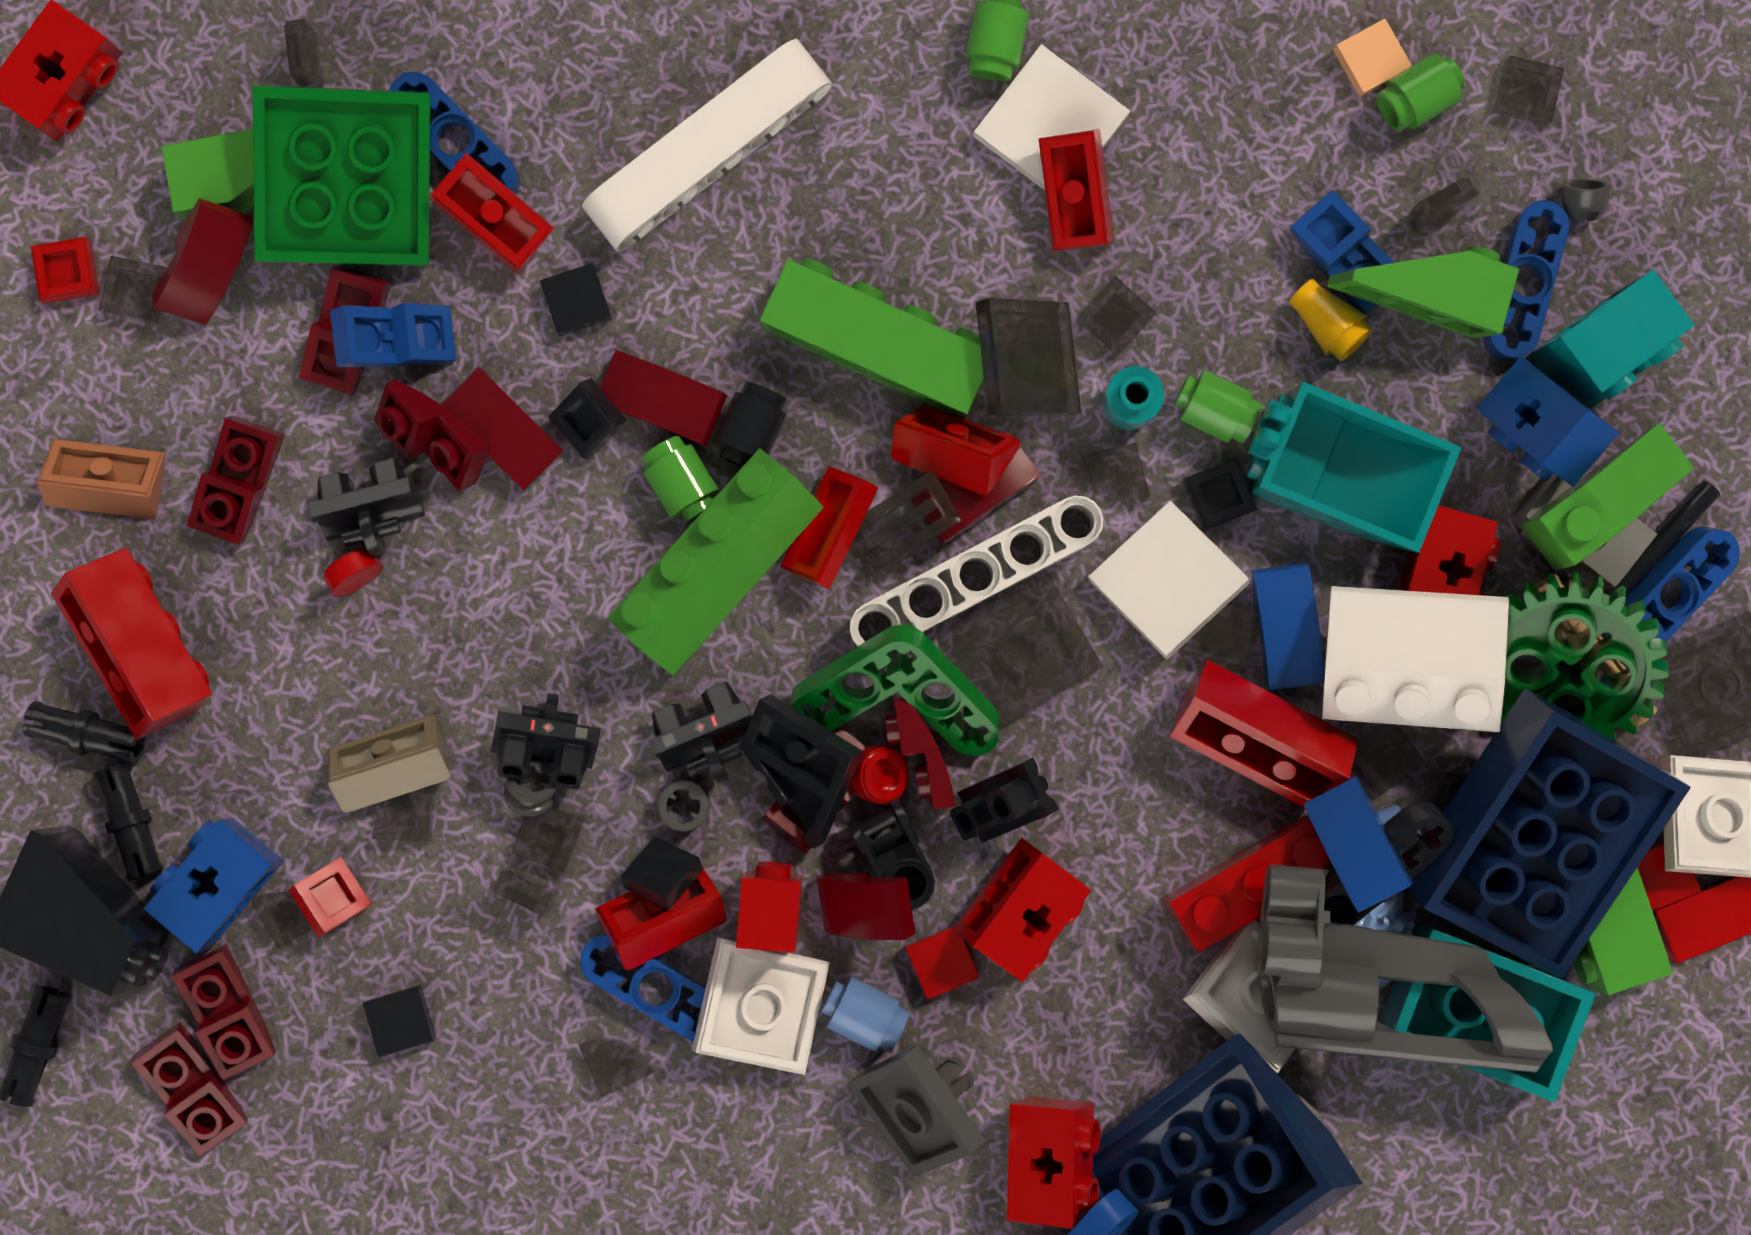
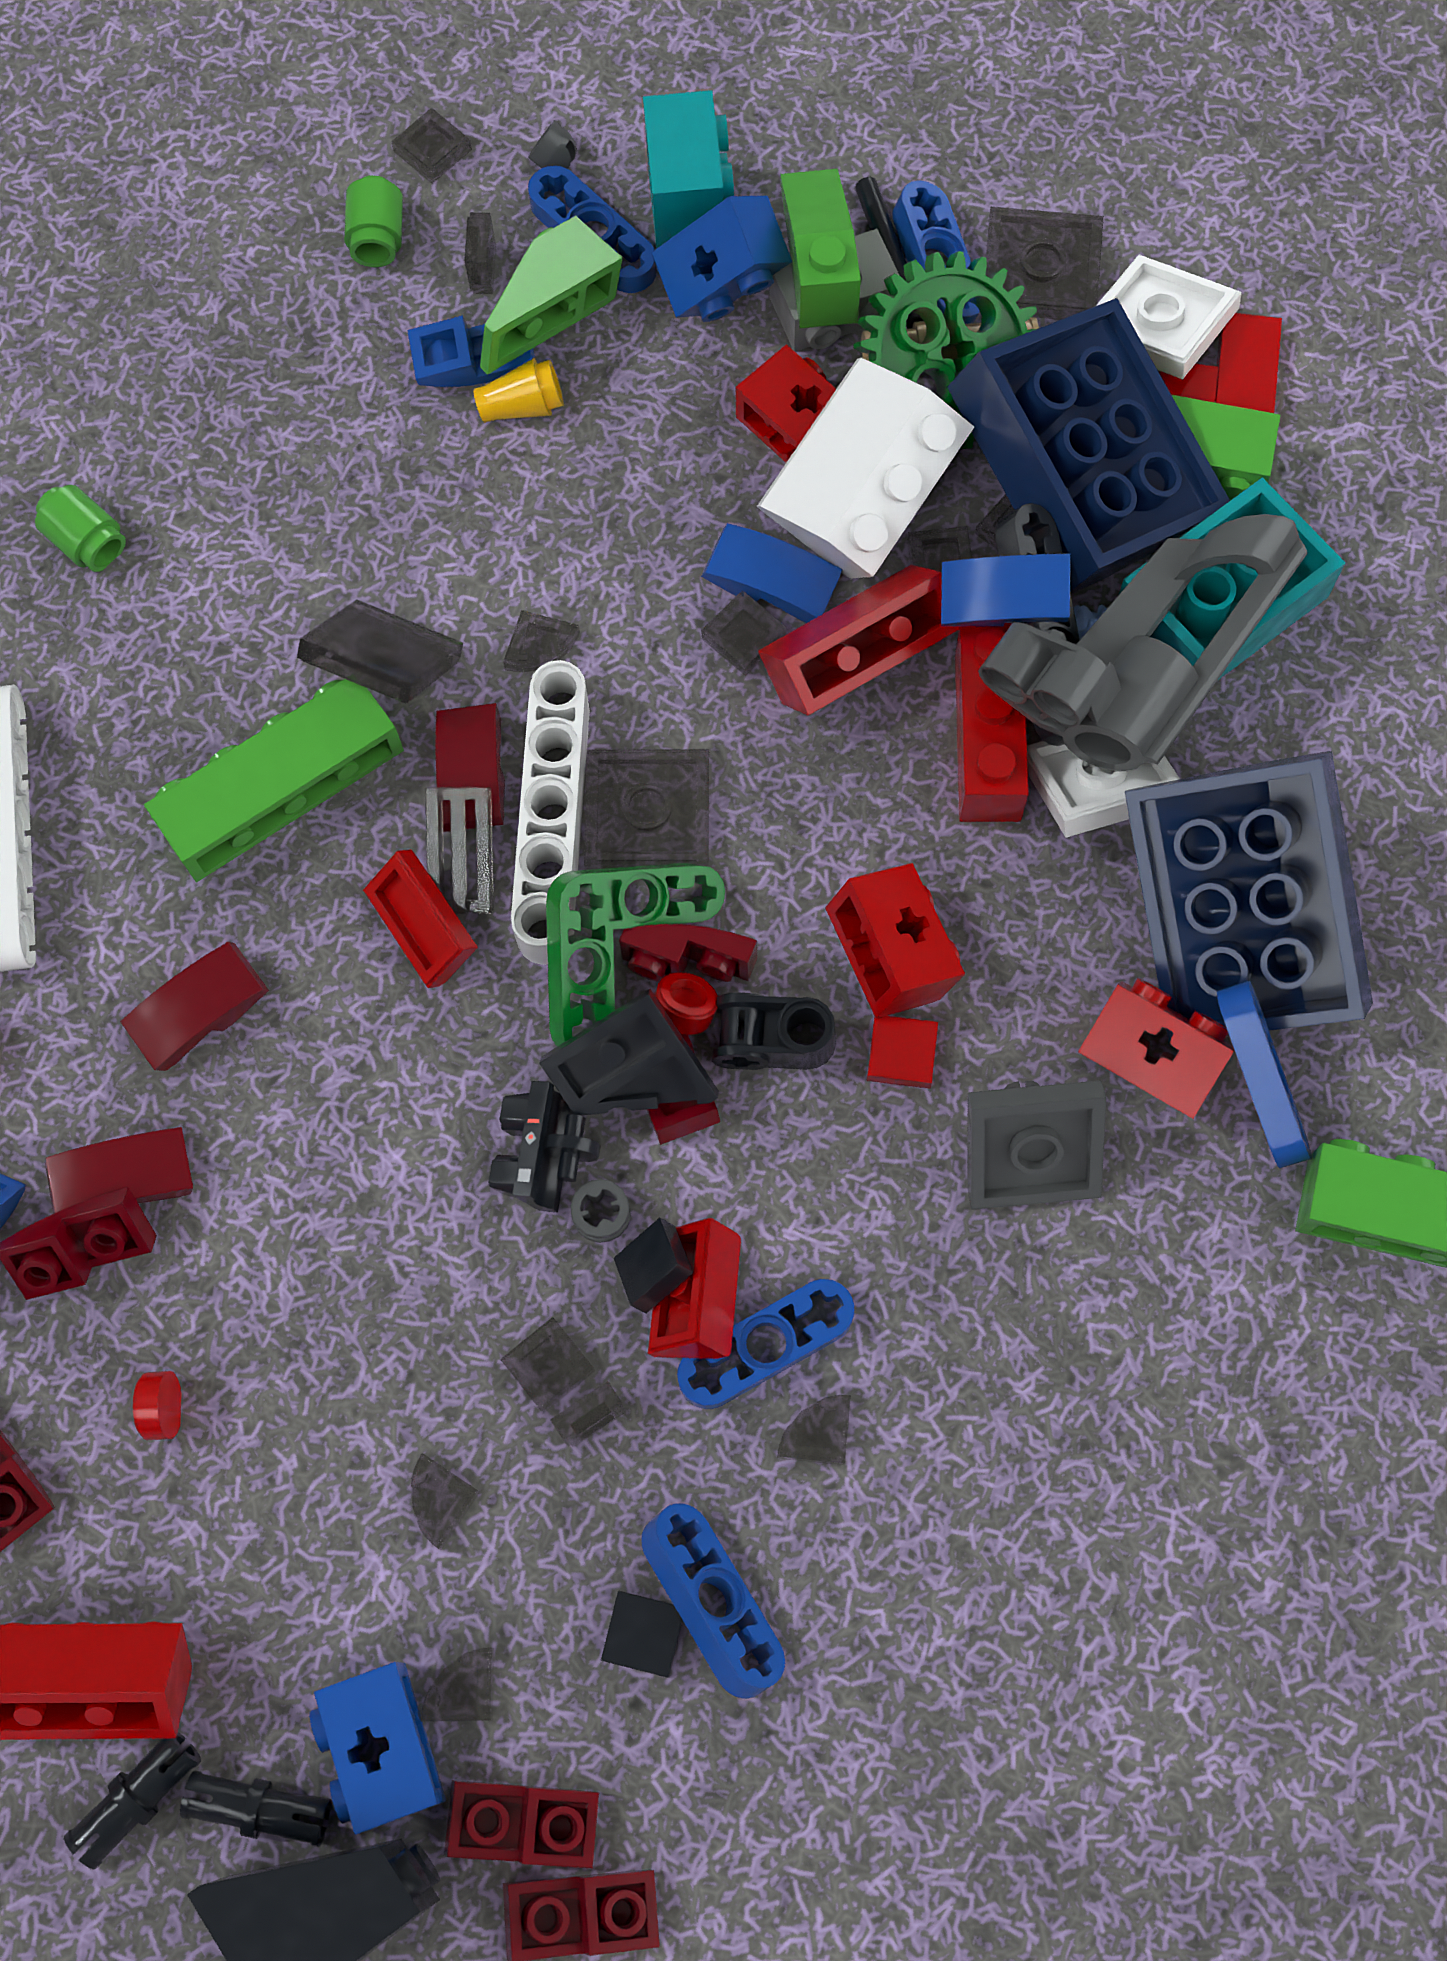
camera: 50 degrees left, 15 degrees down
tile [288,857,372,938] -> none
black hips [308,458,425,557] -> none
dark tan slope [327,715,450,813] -> none
black hips [491,693,601,789] -> none
dark grey bush [504,759,557,816] -> none
black tile [539,263,612,336] -> none
black tile [548,378,627,459] -> none
bright green brick [607,448,824,676] -> none
bright green brick [641,435,720,524] -> none
white tile [692,937,830,1075] -> none
black brick [713,381,787,467] -> none
red brick [736,861,803,953] -> none
dark red slope [816,873,916,940] -> none
medium blue brick [821,976,910,1053] -> none
red slope [891,403,1021,495] -> none
black hips [950,757,1059,843] -> none
white tile [973,44,1130,190] -> none
red slope [1038,129,1114,252] -> none
clear smoke tile [1076,276,1157,357] -> none
white tile [1088,501,1250,660] -> none
teal brick [1102,366,1164,430] -> none
bright green brick [1174,369,1263,444] -> none
black tile [1183,458,1258,531] -> none
teal piece [1246,382,1462,553] -> none
light nougat tile [1333,19,1412,98] -> none
none -> blue beam [641,1503,785,1699]

